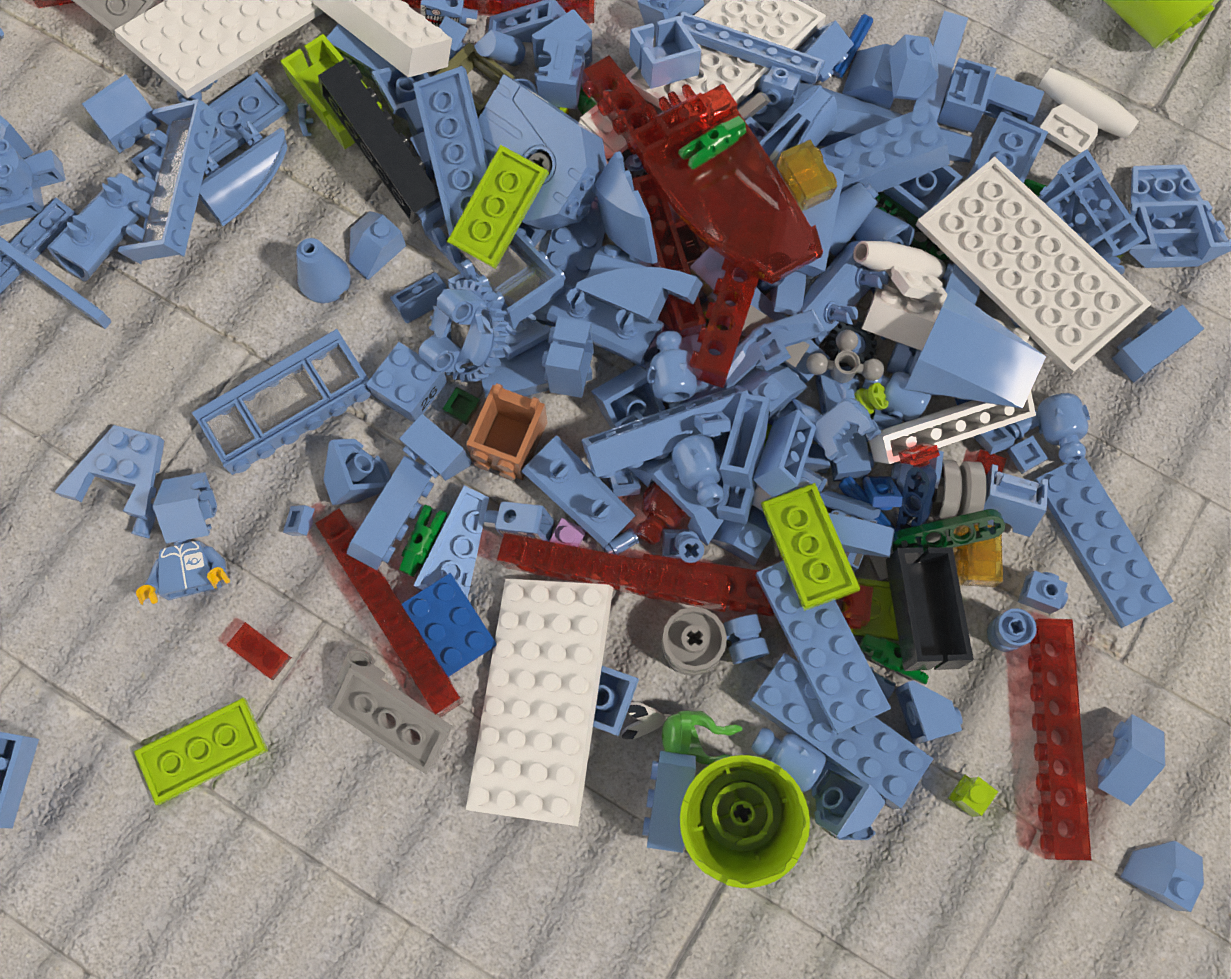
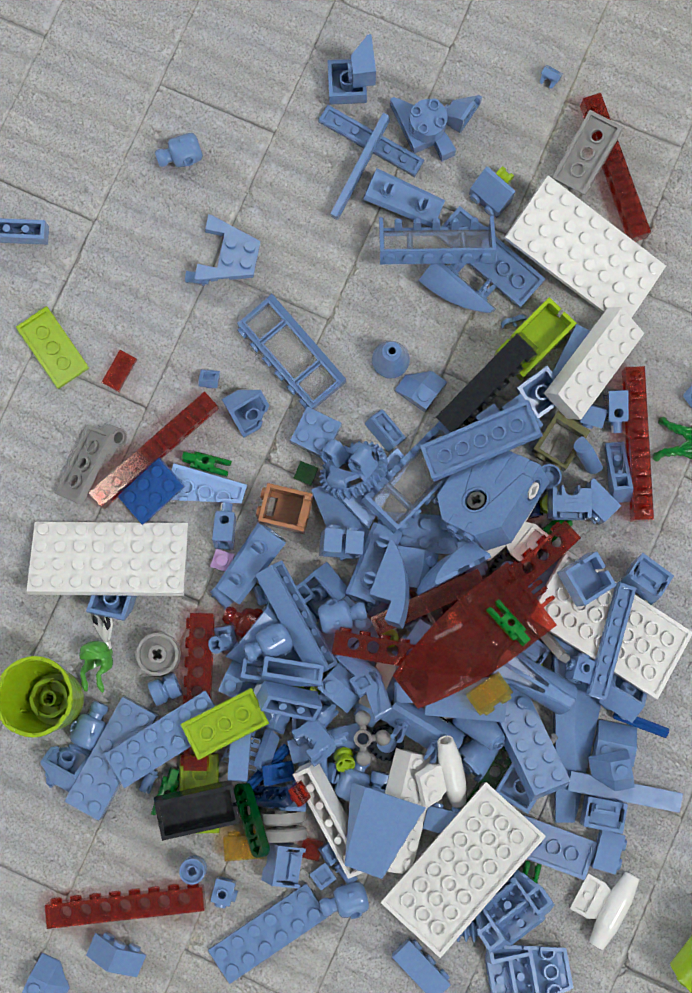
camera: 85 degrees right, 10 degrees up
medium blue torso [136,539,230,605] -> none
medium blue piece [153,472,217,543] -> none
medium blue brick [346,456,434,570] -> none
medium blue slope [399,414,472,481] -> none
lime tile [447,144,549,269] -> none
clear red brick [497,533,731,612] -> none
medium blue brick [642,751,696,853] -> none
medium blue plate [694,412,731,437] -> none
medium blue slope [894,680,963,745] -> none
lime brick [948,774,998,817] -> none

